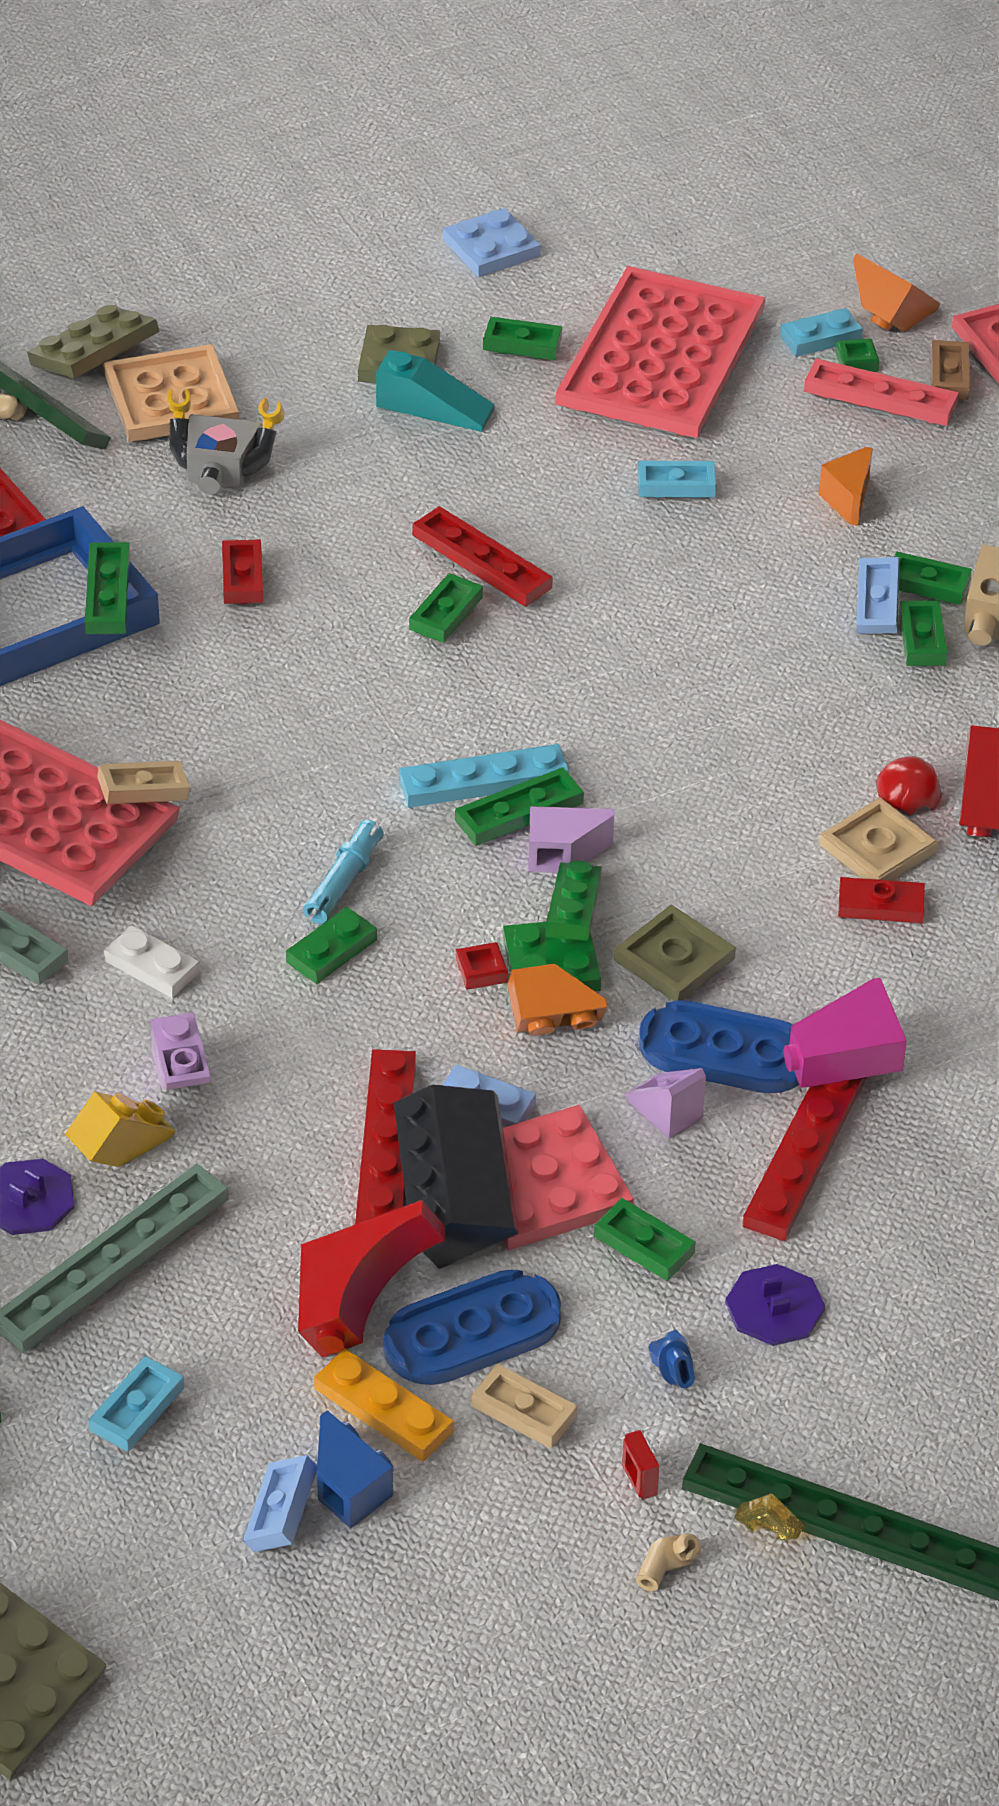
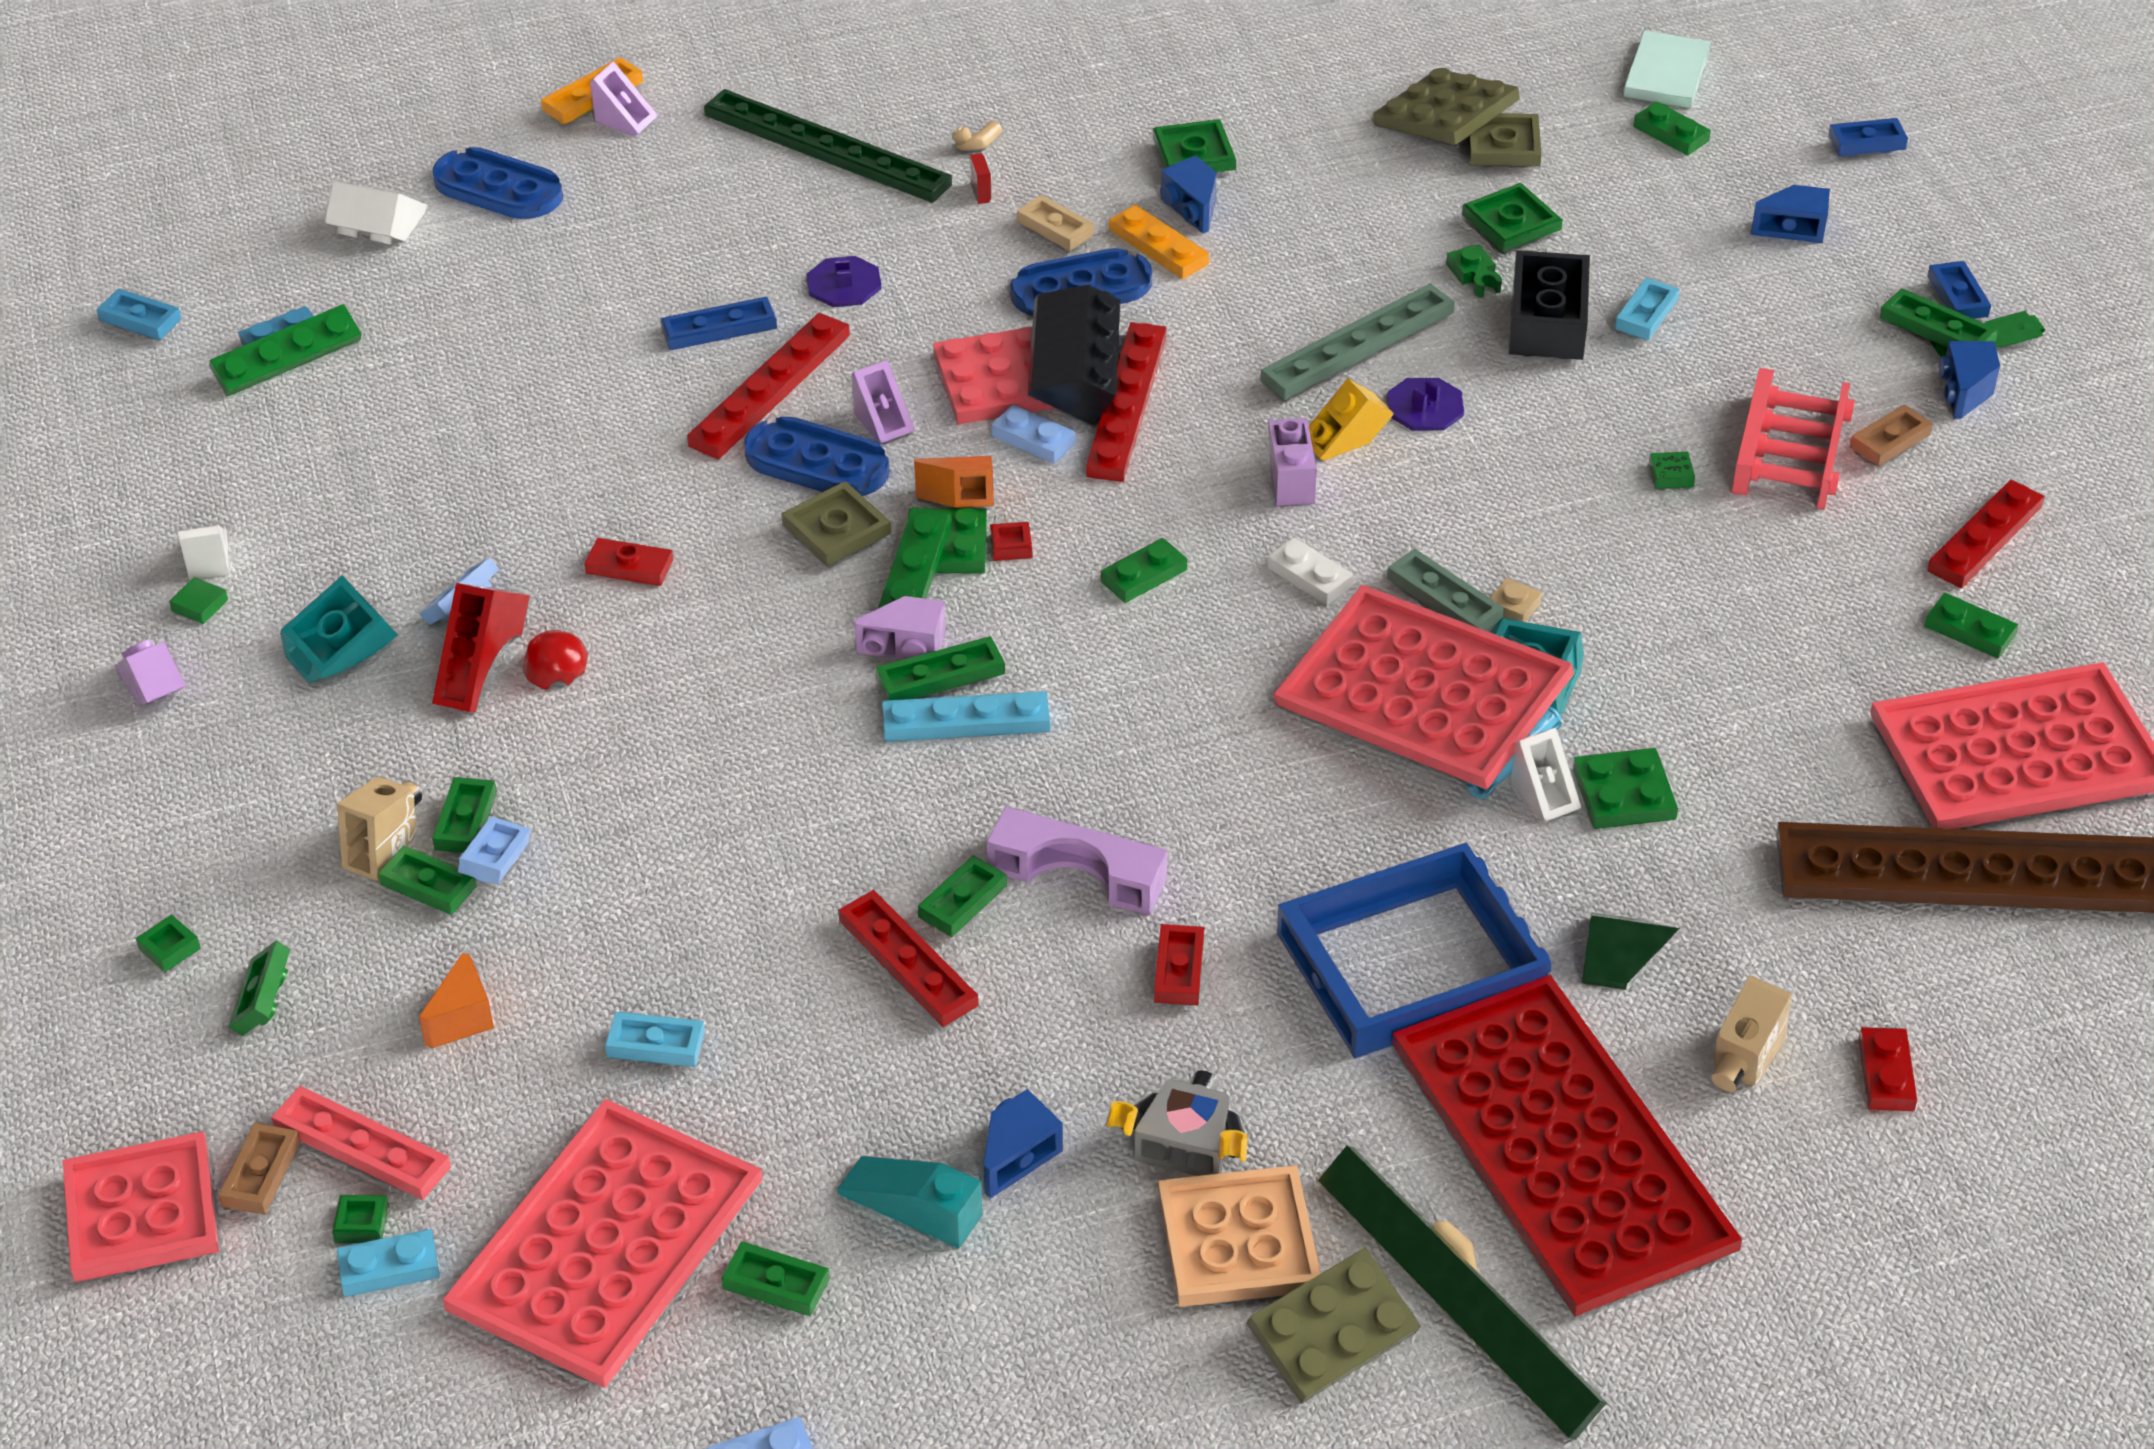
camera: 170 degrees left, 0 degrees up
green plate [84,542,130,634] -> none
medium azure plate [88,1356,184,1452] -> none
tan plate [97,761,190,804] -> none
light blue plate [243,1455,317,1552] -> none
red arch [298,1200,445,1358] -> none
medium azure pin [303,820,384,924] -> none
olive plate [358,325,440,383] -> none
green plate [594,1198,696,1281] -> none
blue piece [648,1329,695,1389] -> none
clear yellow tile [734,1494,804,1540] -> none
dark pink slope [784,978,907,1088] -> none
tan tile [819,797,938,881] -> none
orange slope [853,253,941,332] -> none
none -> blue tile [660,297,777,351]
none -> blue slope [984,1089,1063,1199]
none -> lavender arch [987,806,1167,916]
none -> green plate [1153,119,1236,172]

